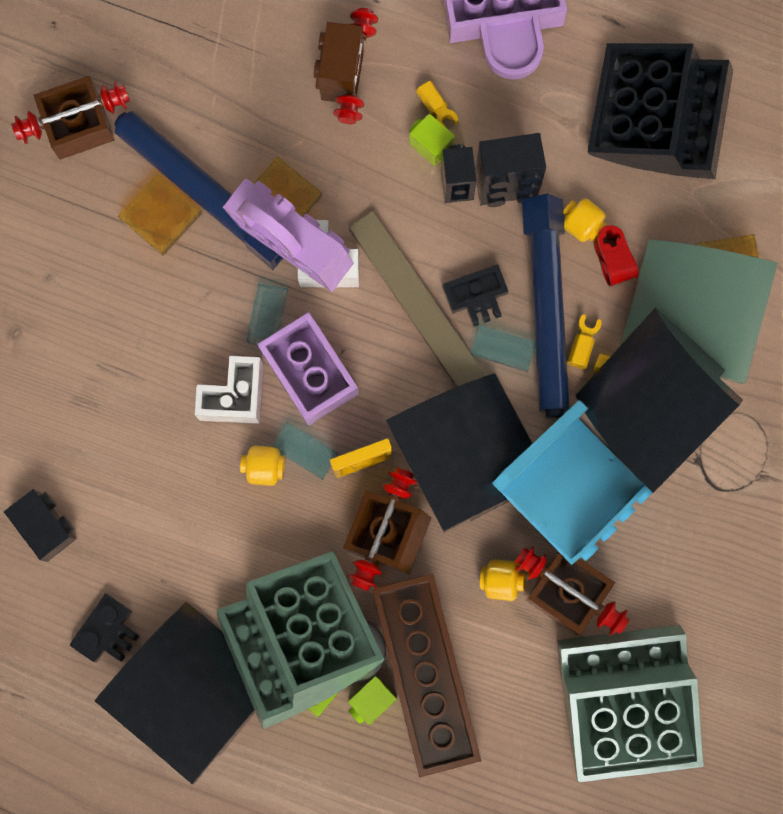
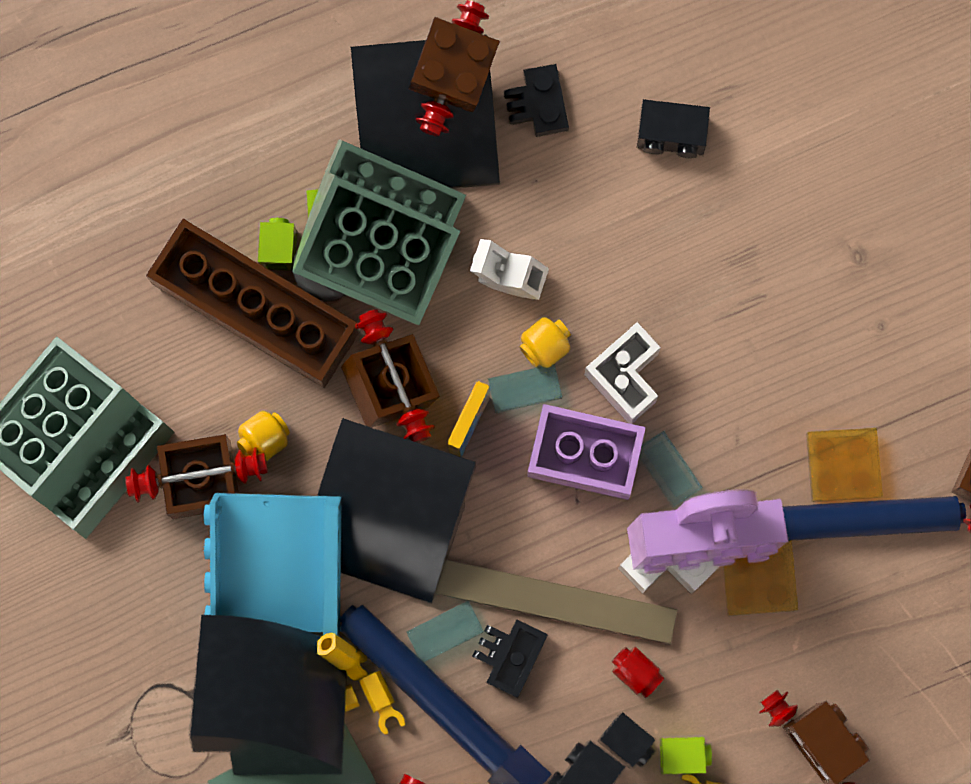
camera: 135 degrees right, 0 degrees up
none -> yellow bar [317,633,368,681]
none -> reddish brown brick [409,0,500,136]
none -> white brick [470,239,549,300]
none -> red brick [612,646,664,698]

